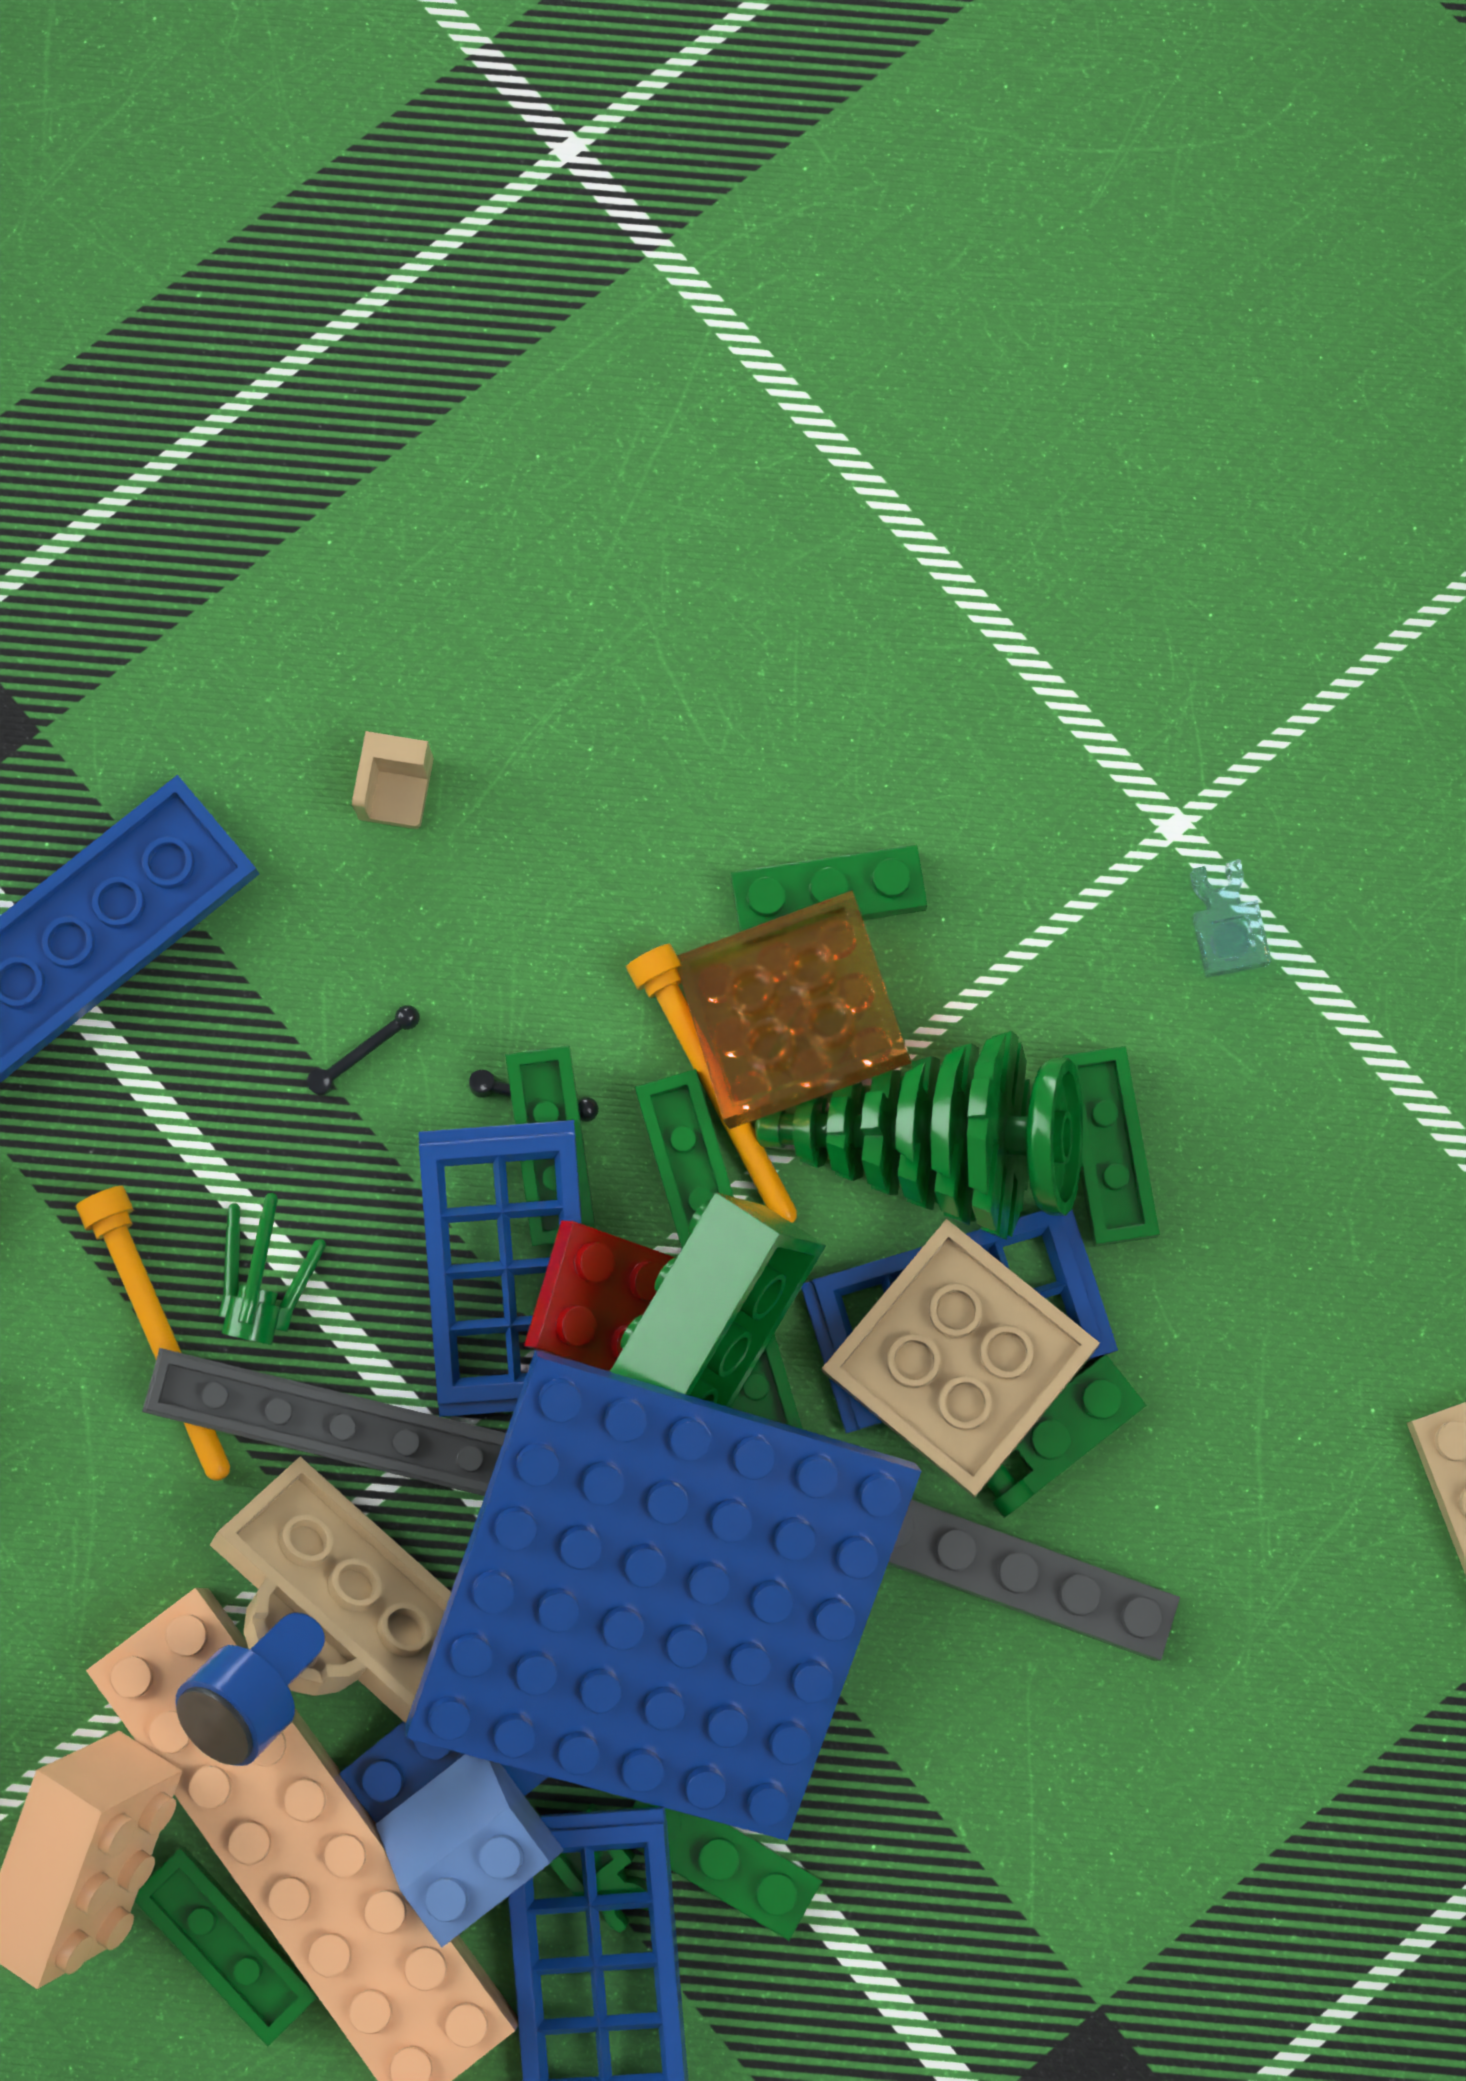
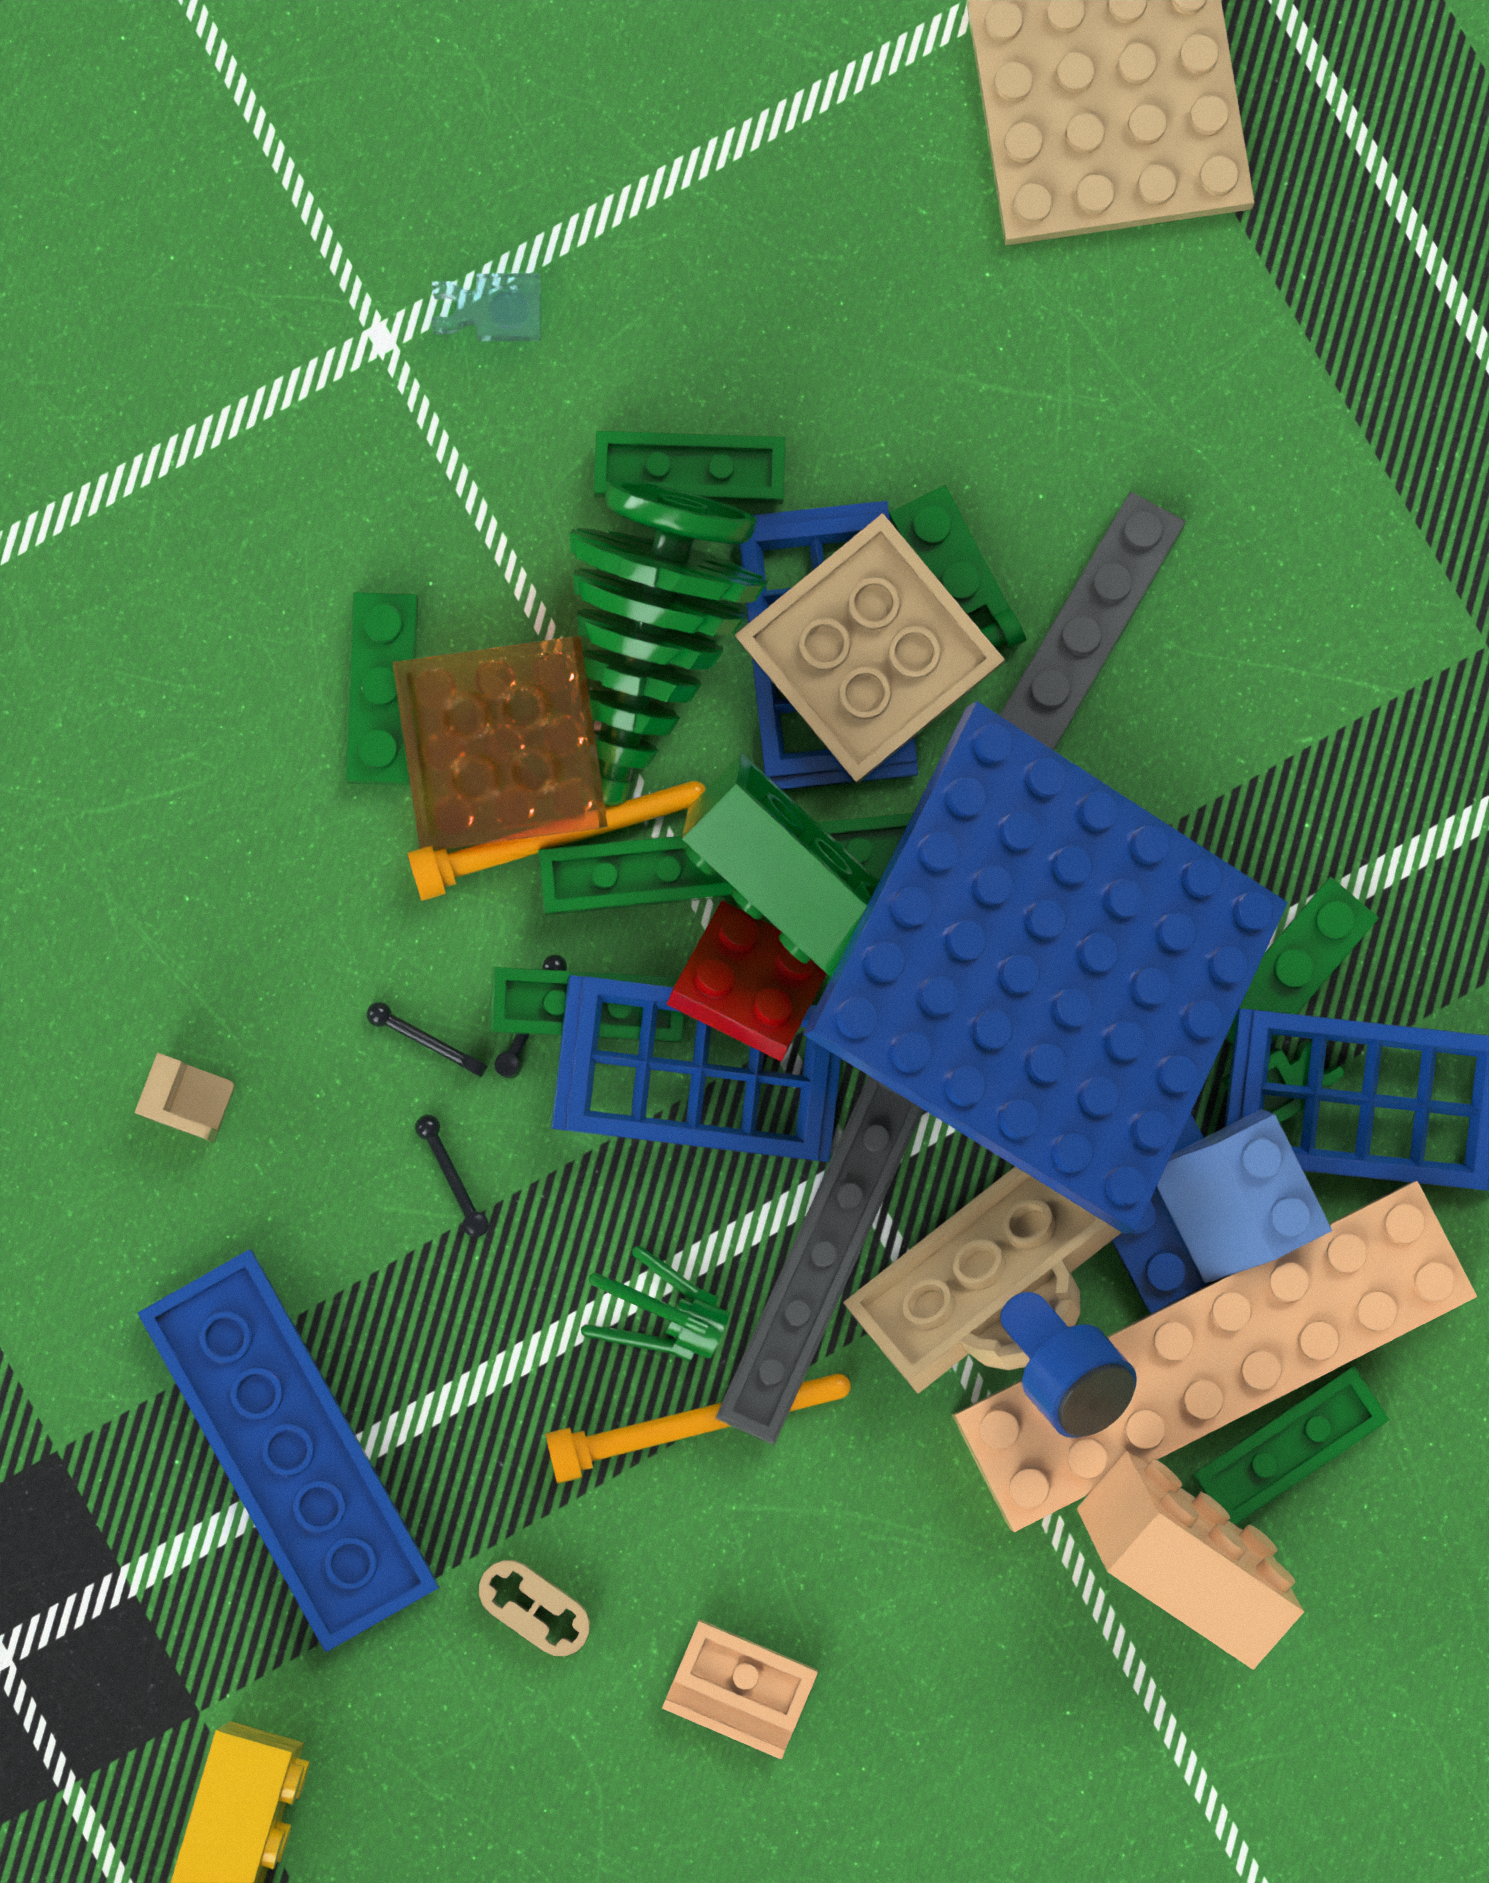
camera: 80 degrees left, 5 degrees up
none -> black hinge [366,1002,488,1077]

